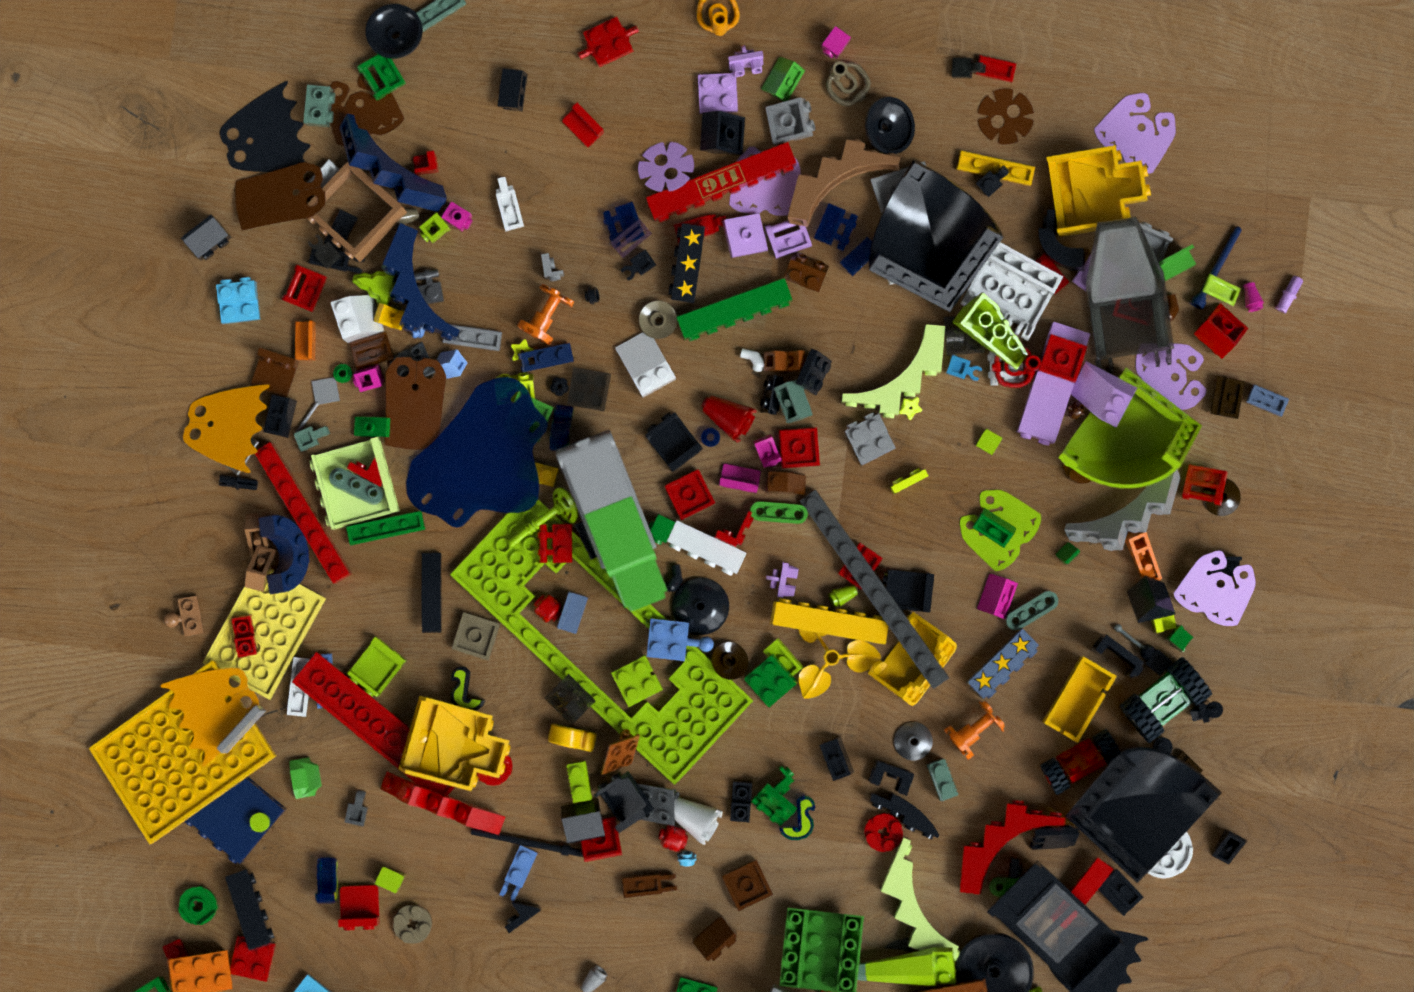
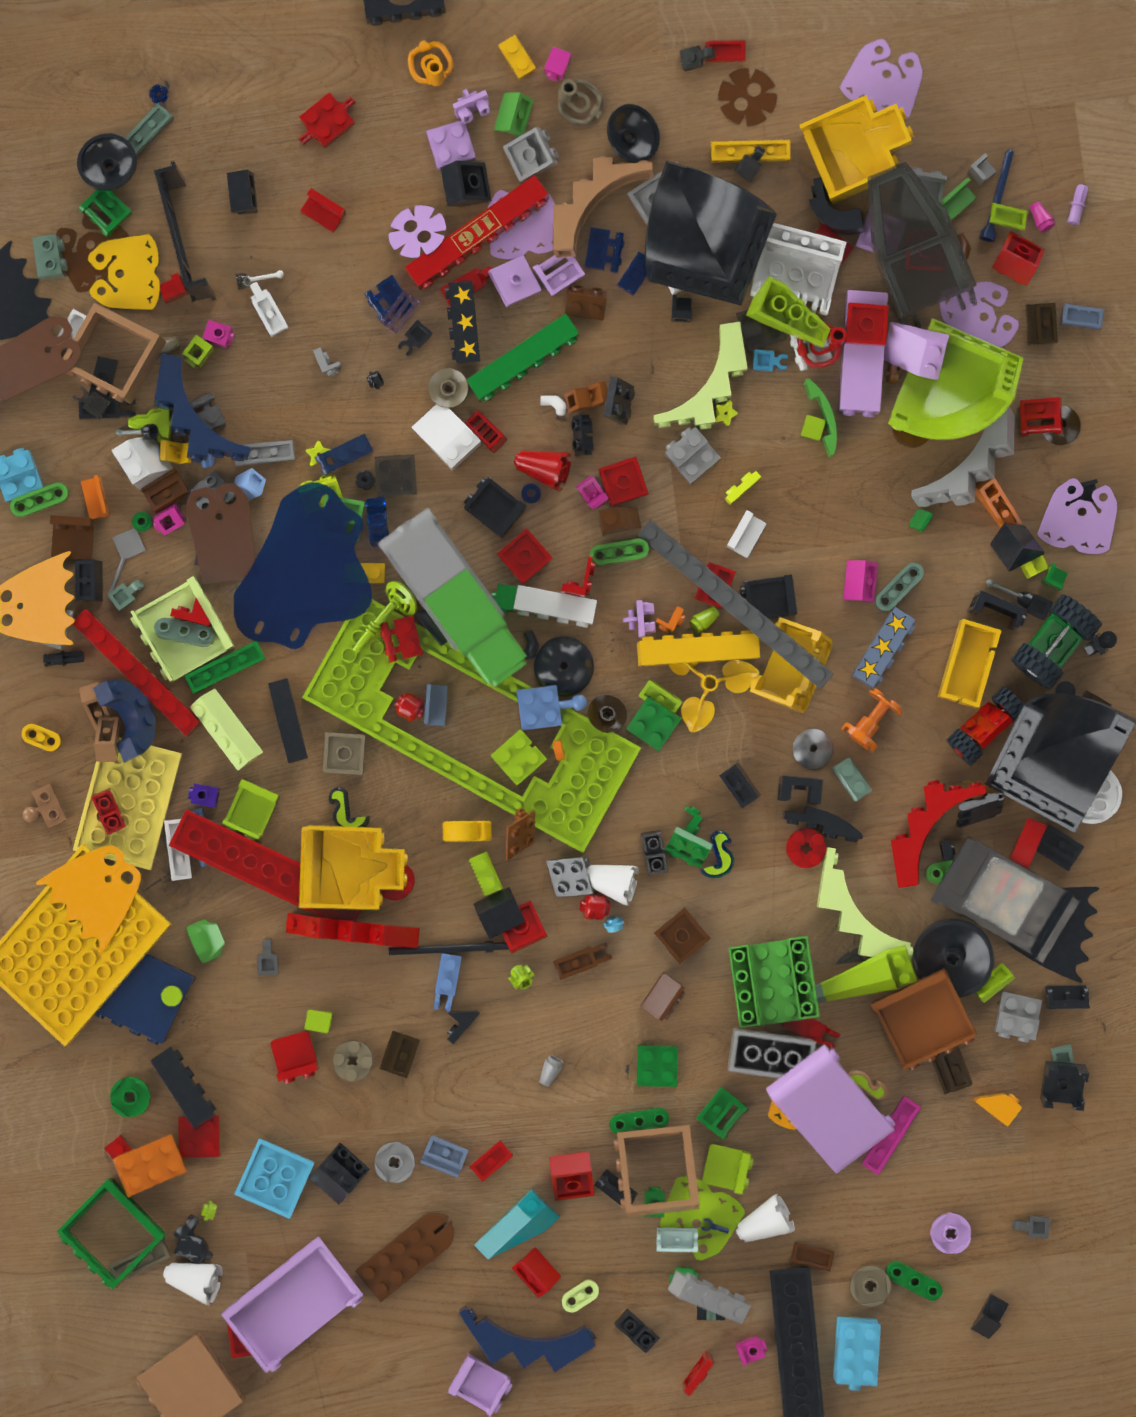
camera: 25 degrees left, 0 degrees up
light grey tile [216,706,266,754] -> none
red plate [281,265,328,313] -> none
clear blue animal [315,857,338,904] -> none
dark blue arch [339,113,447,212] -> none
green plate [354,417,391,437] -> none
orange piece [517,284,574,346] -> none
clear smoke plate [545,674,596,725] -> none
black panel [593,771,654,833] -> none
dark pink panel [719,464,761,494] -> none
sand green brick [774,380,813,423] -> none
lime piece [960,490,1041,571] -> none
green slope [972,508,1016,548] -> none
none -> bright green plate [10,483,69,517]
none -> yellow plate [21,724,62,752]
none -> yellow piece [88,234,160,310]
none -> black hinge [116,424,159,440]
none -> black piece [154,161,216,302]
none -> dark purple brick [188,783,220,808]
none -> yellowish green brick [190,688,263,771]
none -> hinge [235,270,284,290]
none -> dark brown plate [379,1030,420,1078]
none -> red slope [464,410,508,453]
none -> yellow plate [498,35,536,80]
none -> lime gear [508,965,535,990]
none -> orange tile [553,740,565,761]
none -> orange bracket [655,606,685,633]
none -> black panel [671,294,692,323]
none -> white panel [726,510,767,558]
none -> bright green slope [804,379,837,458]
none -> light grey panel [967,153,996,186]

